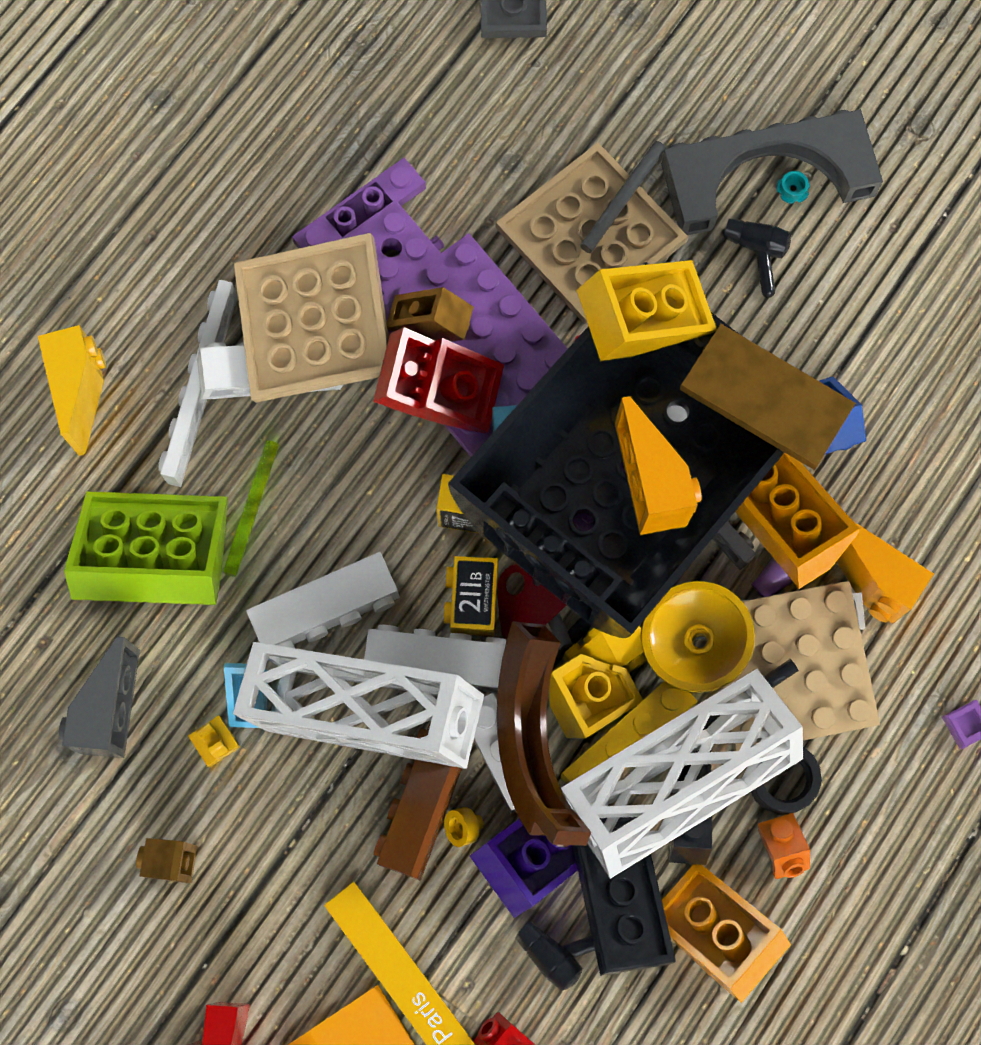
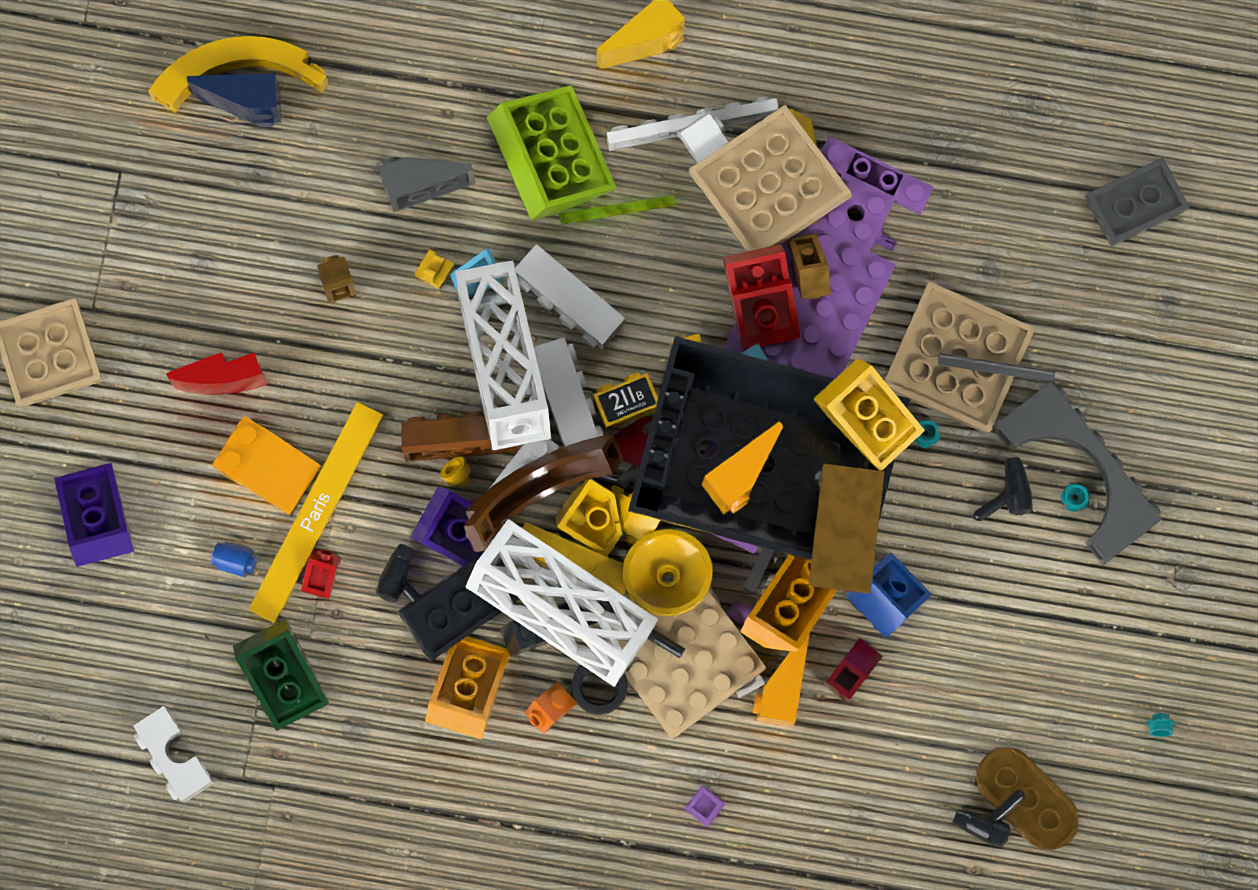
camera: 60 degrees right, 5 degrees up
none -> dark red slope [824,638,883,703]

